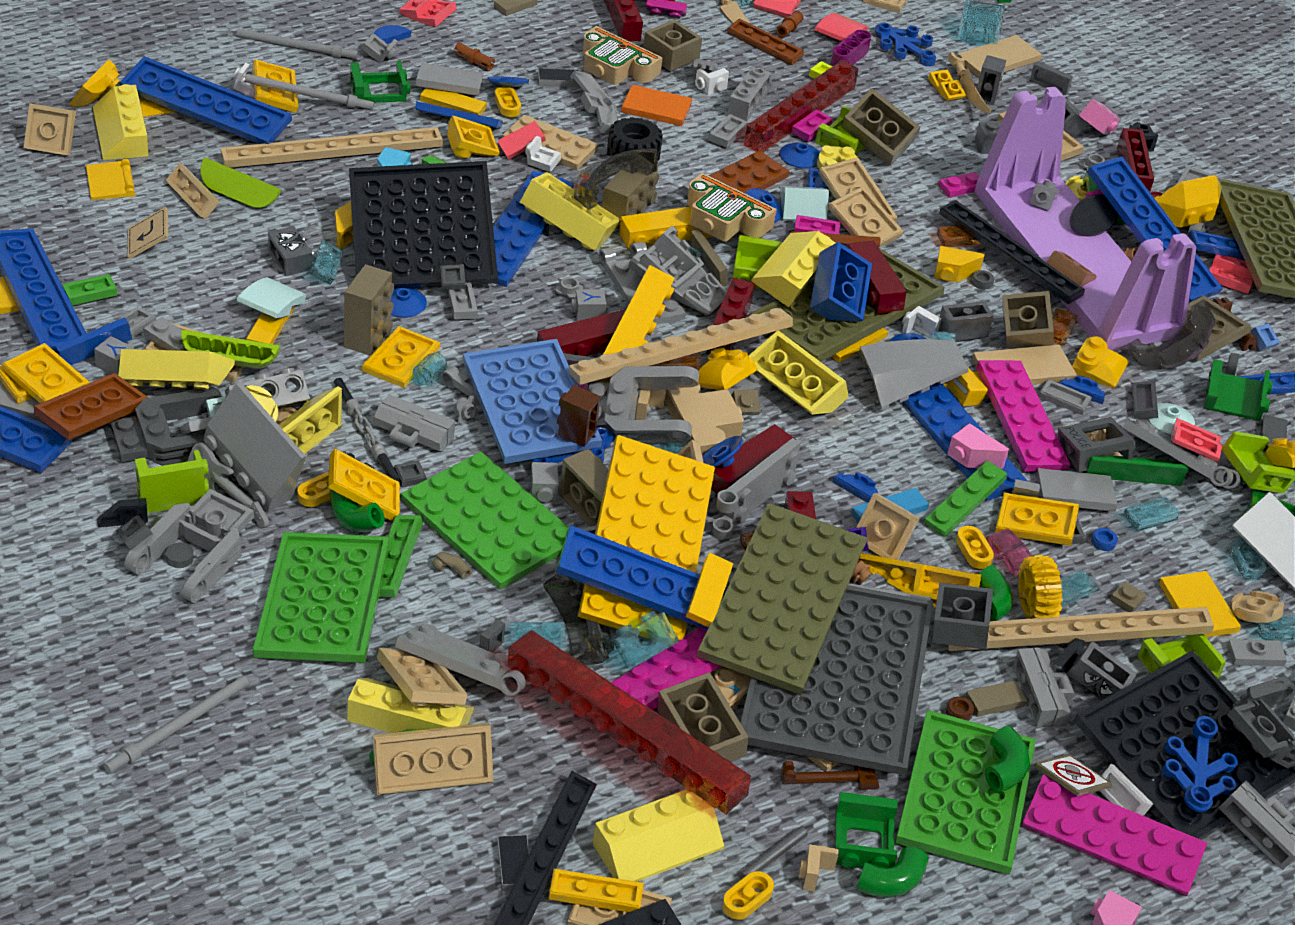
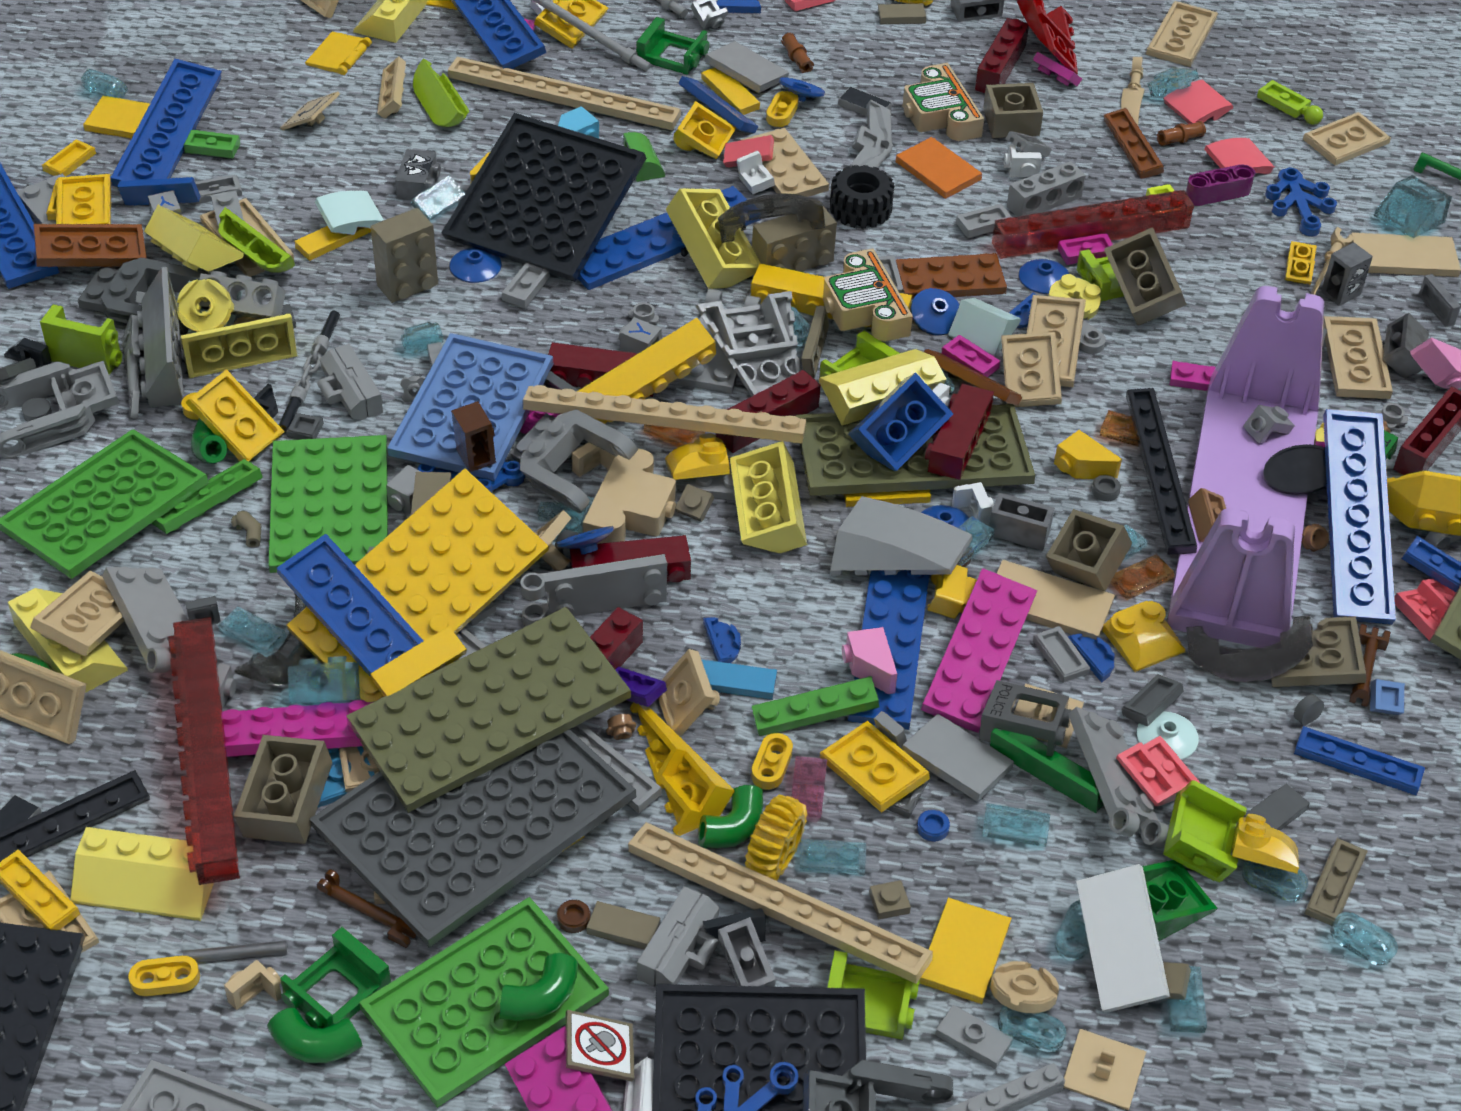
camera: 40 degrees right, 5 degrees up
yellow tile [361,326,441,388] -> none
dark grey tile [440,264,466,290] -> none
dark grey brick [932,582,993,650] -> none
green panel [1204,359,1273,421] -> none

